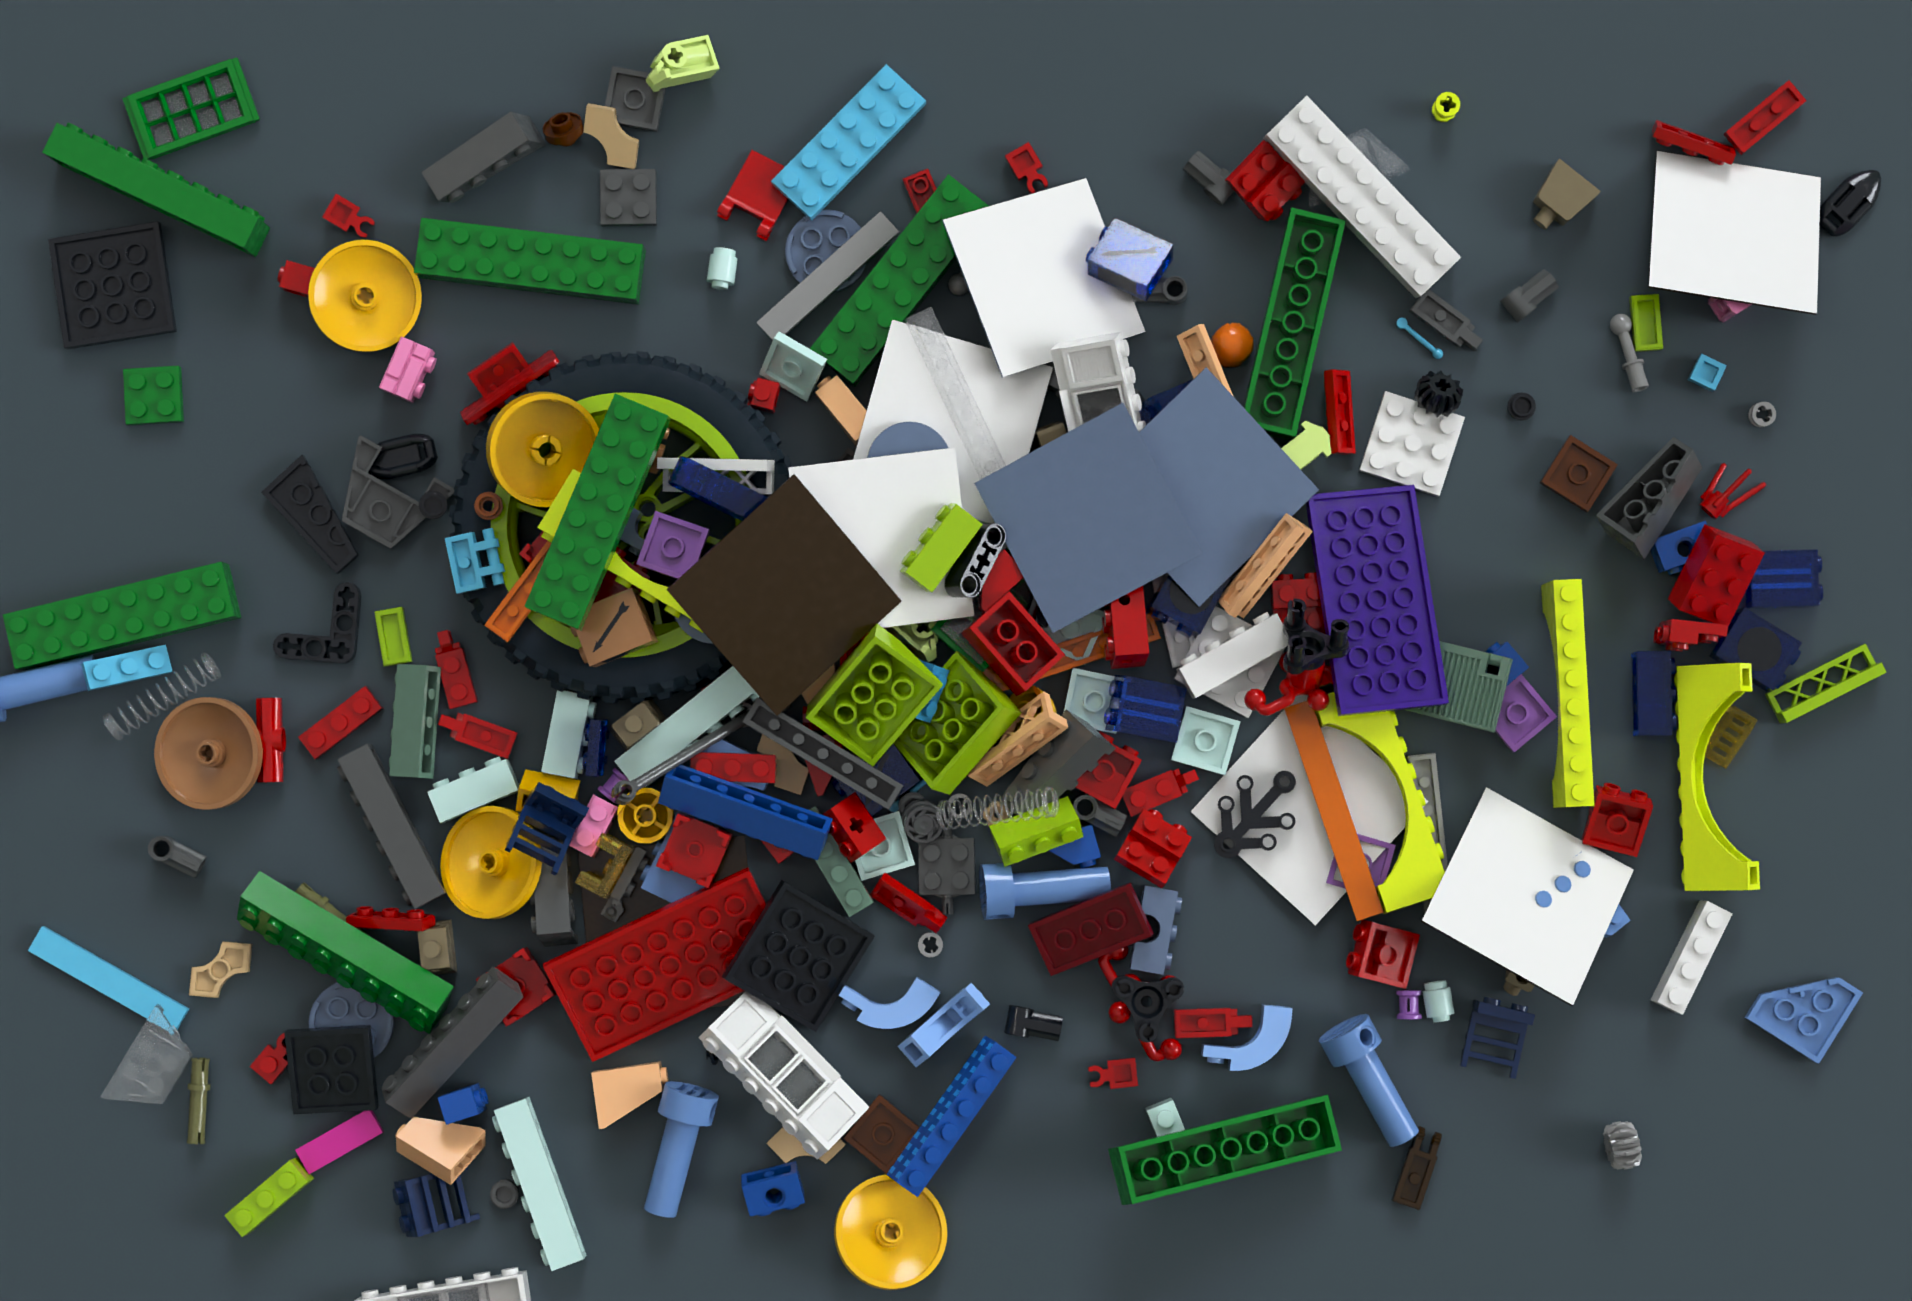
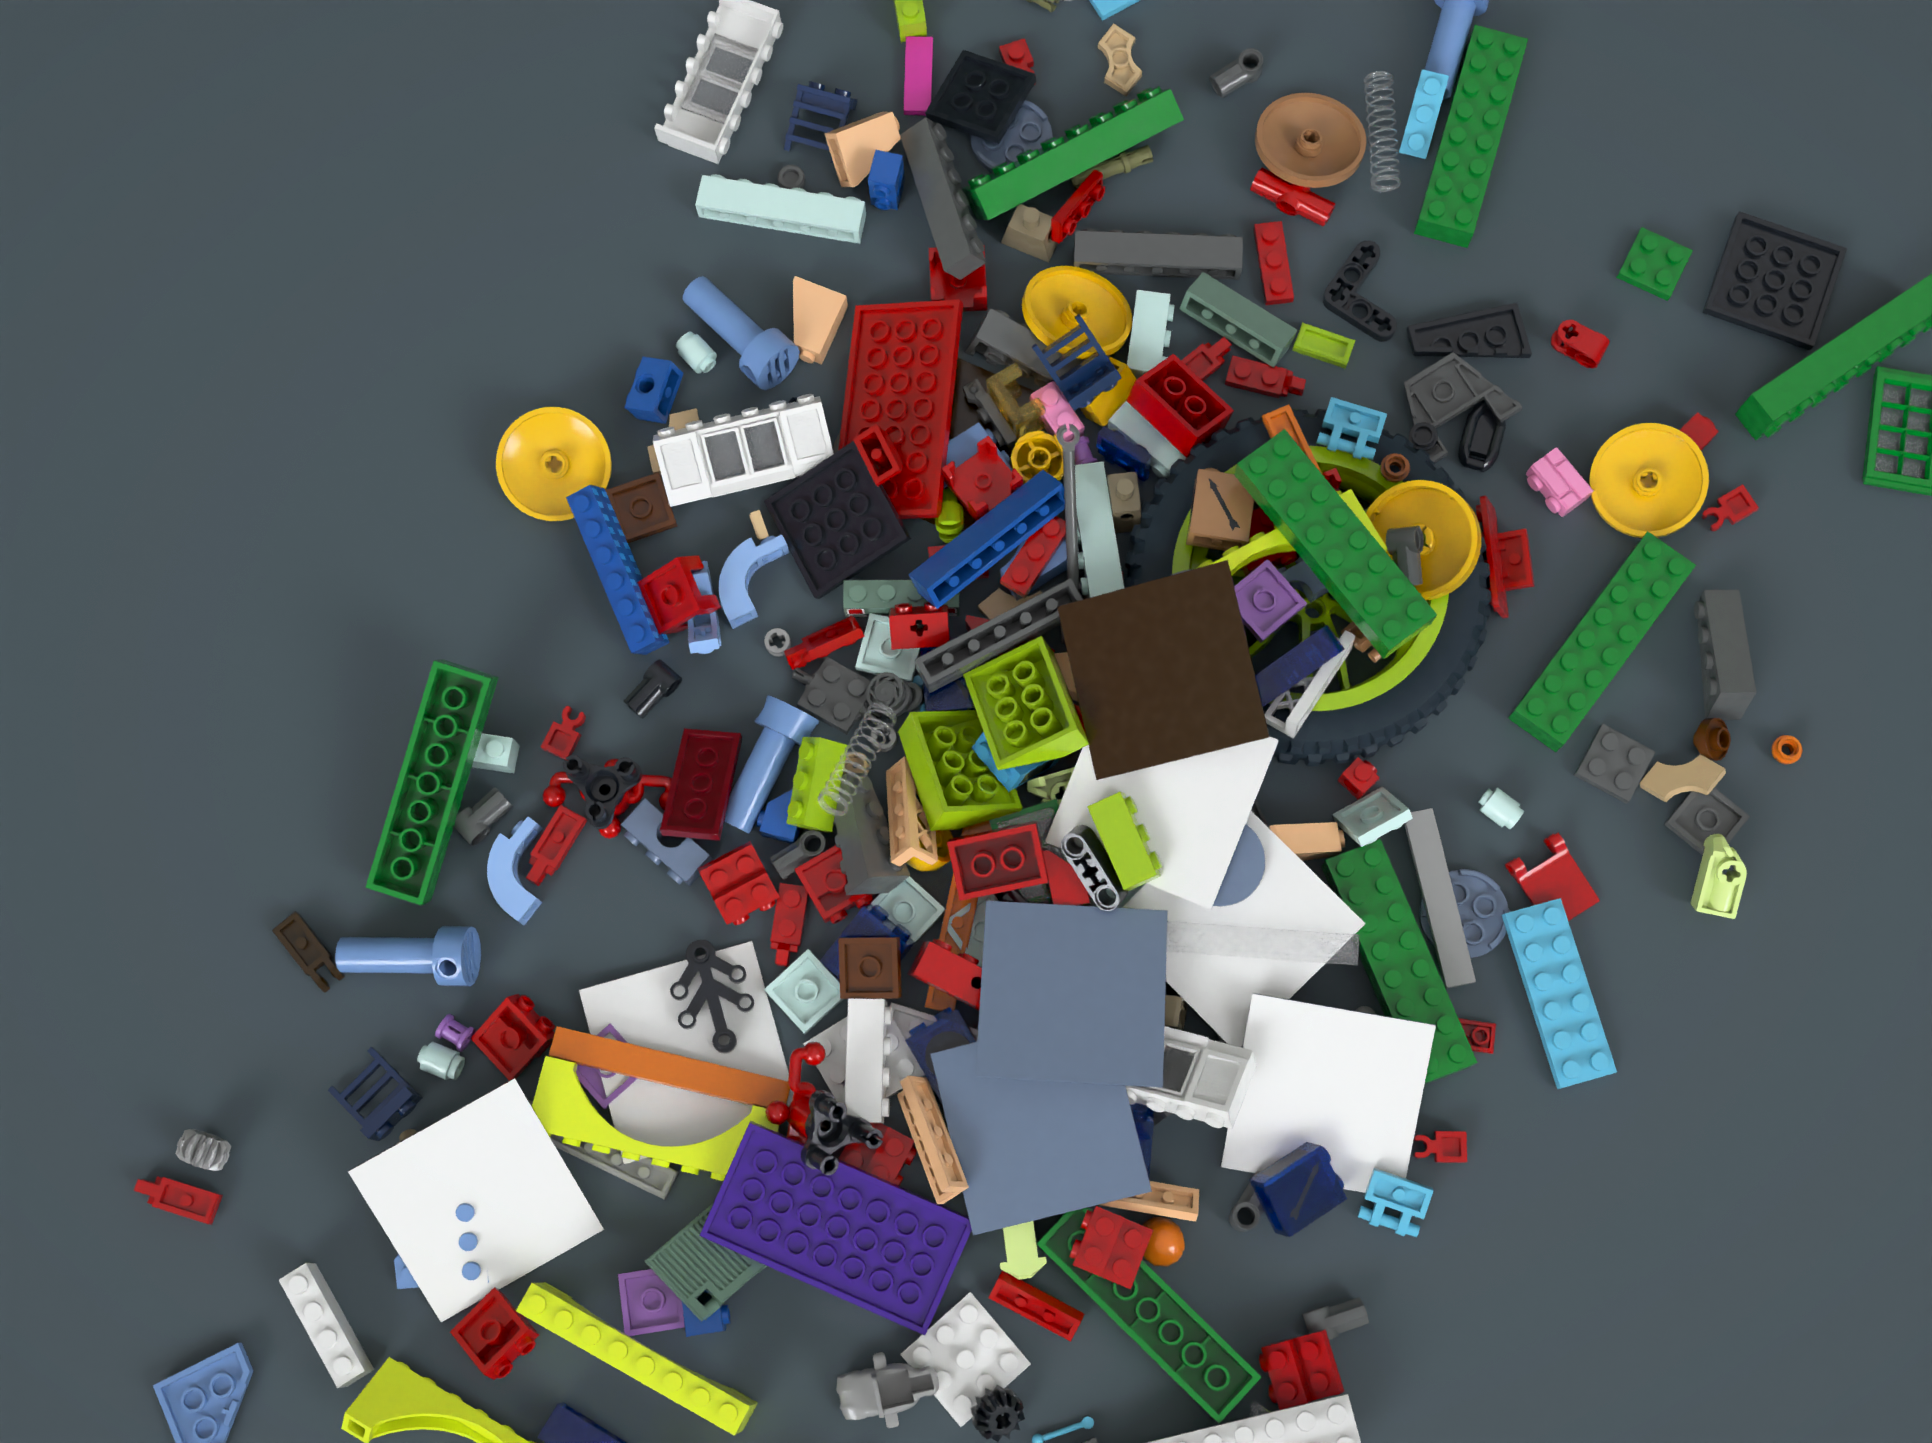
camera: 125 degrees right, 10 degrees down
none -> red hinge [133,1176,223,1225]
none -> dark grey piece [454,787,513,846]
none -> red panel [637,555,721,635]
none -> light aqua brick [676,332,717,373]
none -> tan tile [749,510,769,540]
none -> light grey piece [836,1352,939,1428]
none -> reddish brown plate [838,936,902,999]
none -> red slope [853,424,902,486]
none -> lime arm [935,488,964,543]
none -> red plate [1069,1206,1153,1289]
none -> red brick [1126,354,1234,458]
none -> medium azure plate [1357,1168,1434,1238]
none -> dark grey piece [1386,526,1424,585]
none -> red piece [1551,320,1610,369]
none -> orange plate [1771,735,1802,764]

